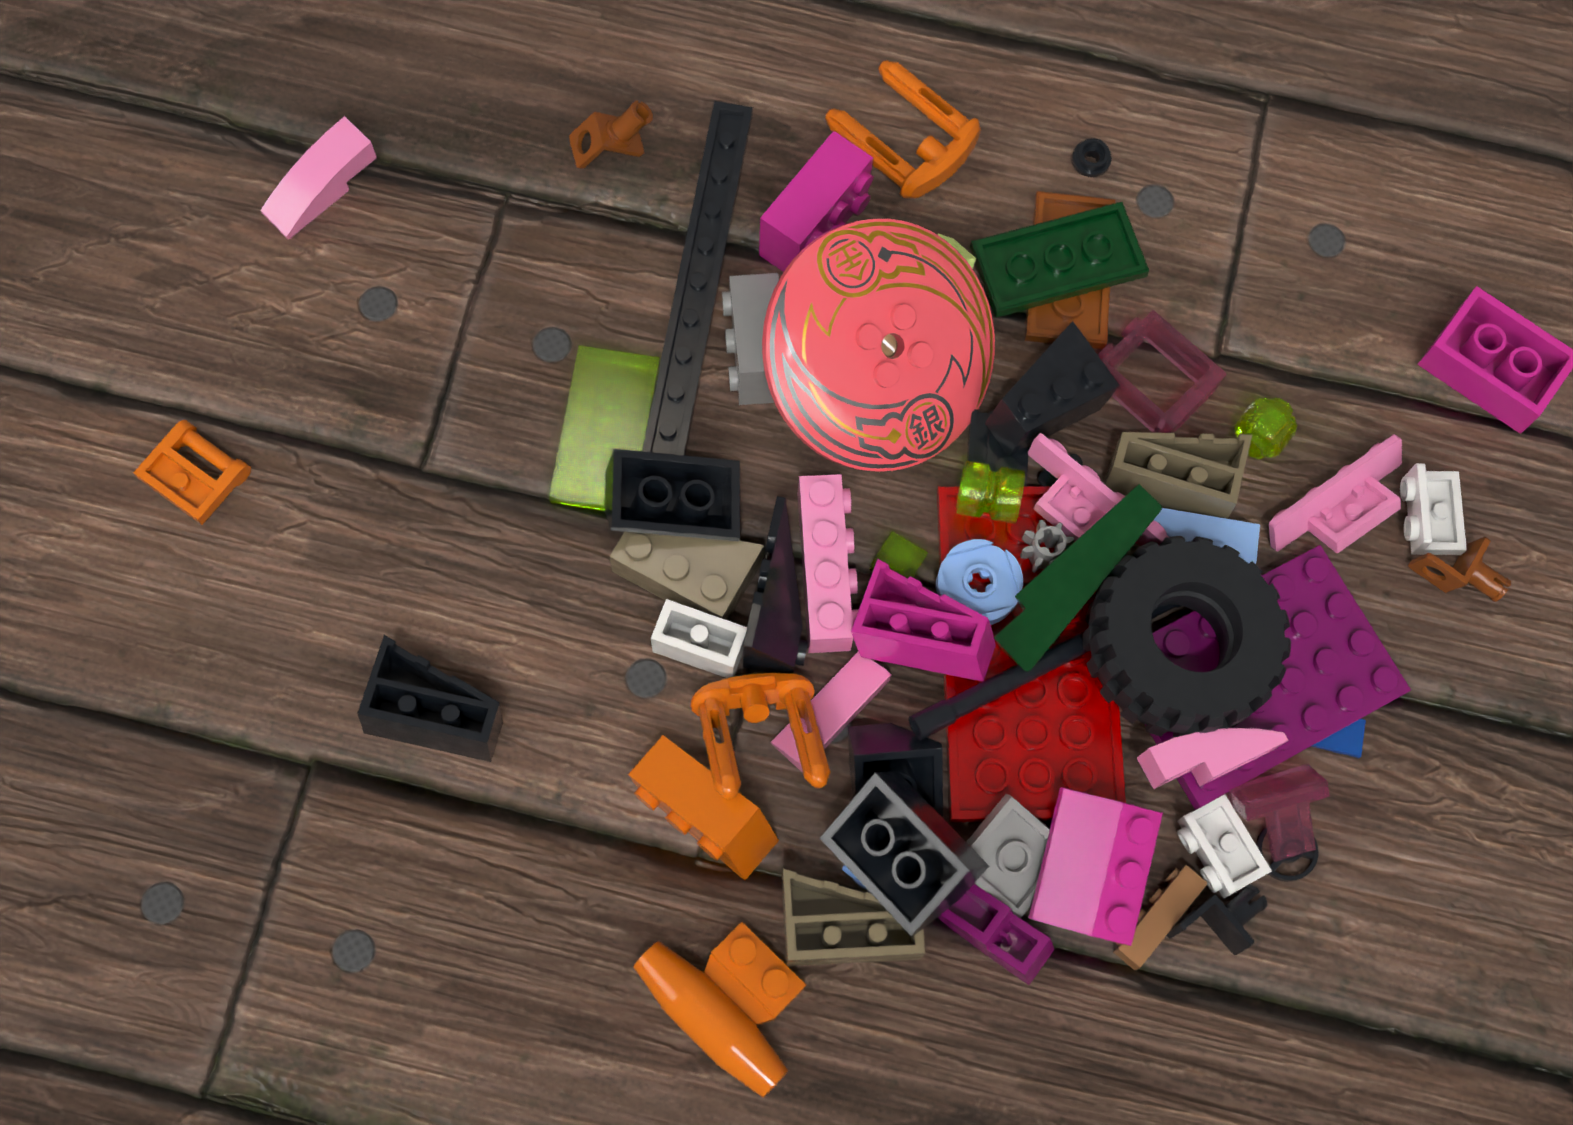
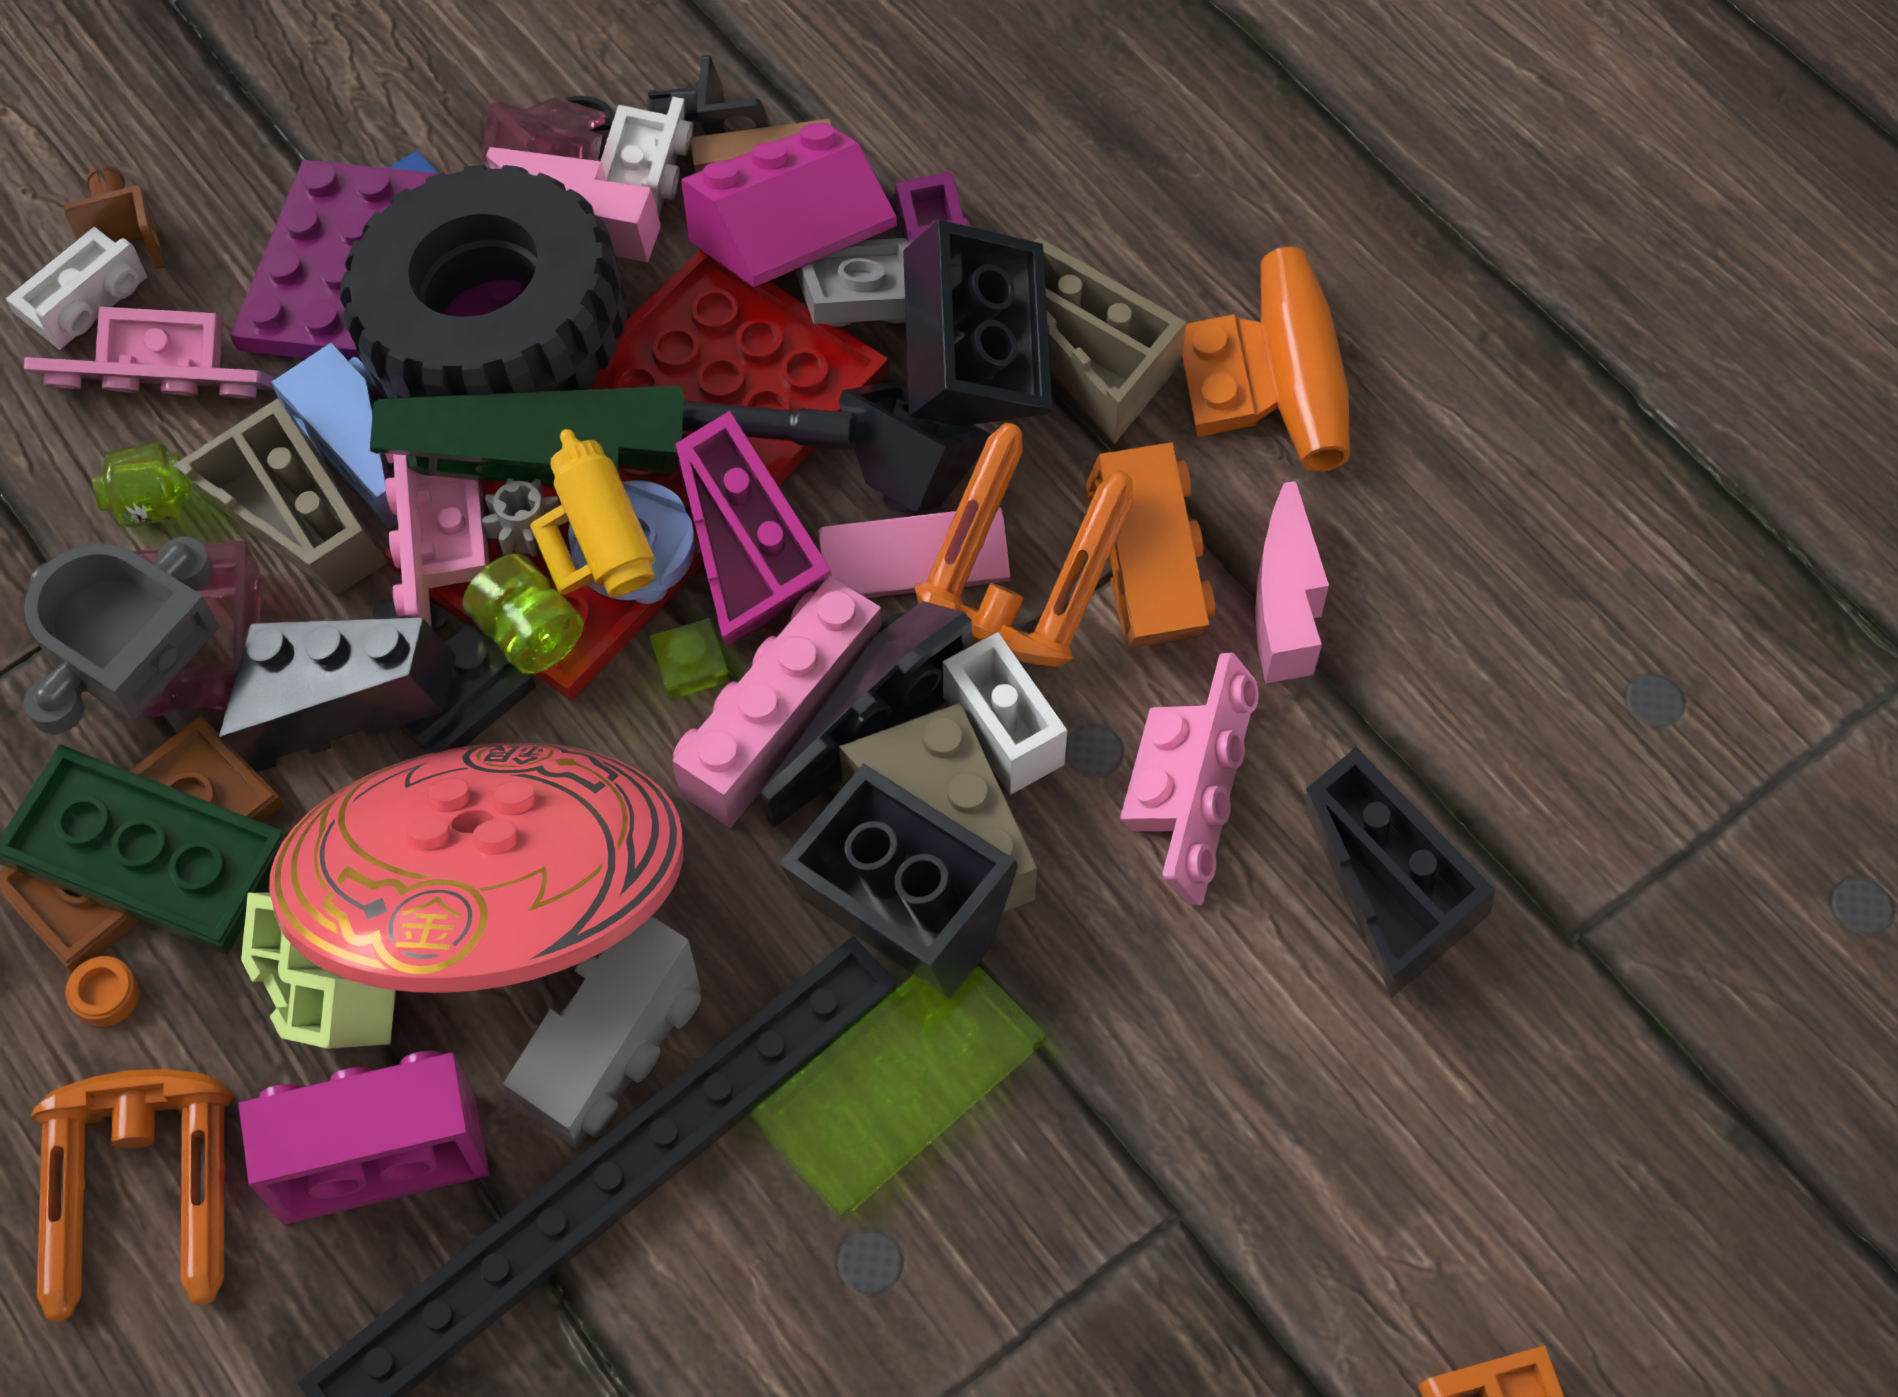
camera: 135 degrees left, 10 degrees down
none -> dark grey piece [23,537,220,734]
none -> orange tile [65,956,140,1027]
none -> yellow piece [530,429,656,597]
none -> bright pink bracket [1120,653,1259,905]
none -> bright pink slope [1255,481,1329,684]

